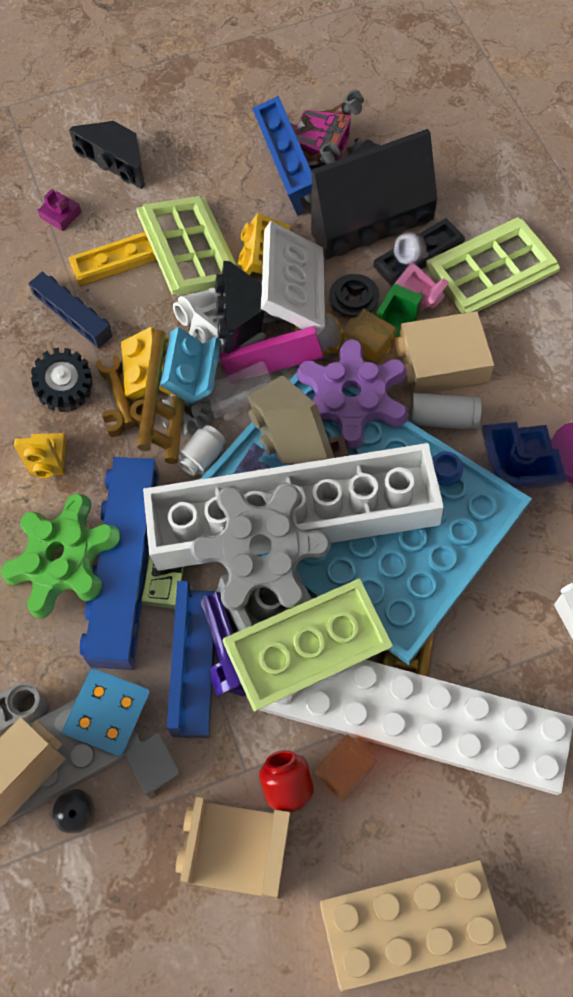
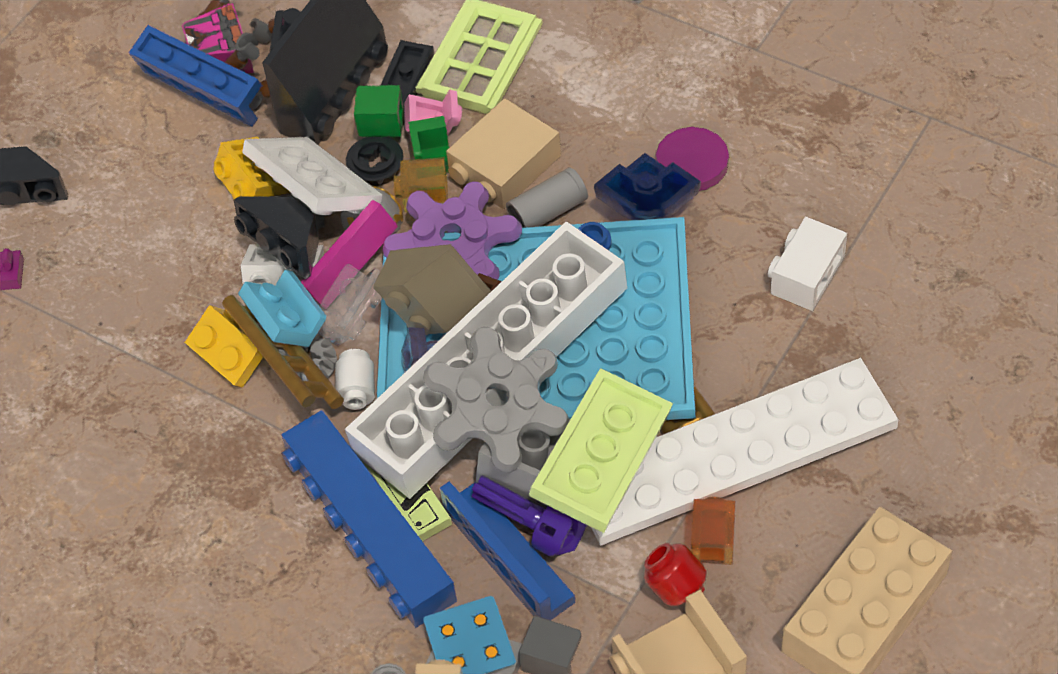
camera: 35 degrees left, 10 degrees down
bright green plate [1,494,120,619] -> none
yellow bracket [14,433,67,478] -> none
dark blue piece [28,271,112,349] -> none
black wheel [31,348,92,412] -> none
yellow tile [68,232,157,287] -> none
pearl gold bar [96,354,144,437] -> none
yellowish green piece [137,196,237,296] -> none
white cone [173,287,220,326] -> none
tile [394,232,428,265] -> none
none -> green panel [354,85,404,137]

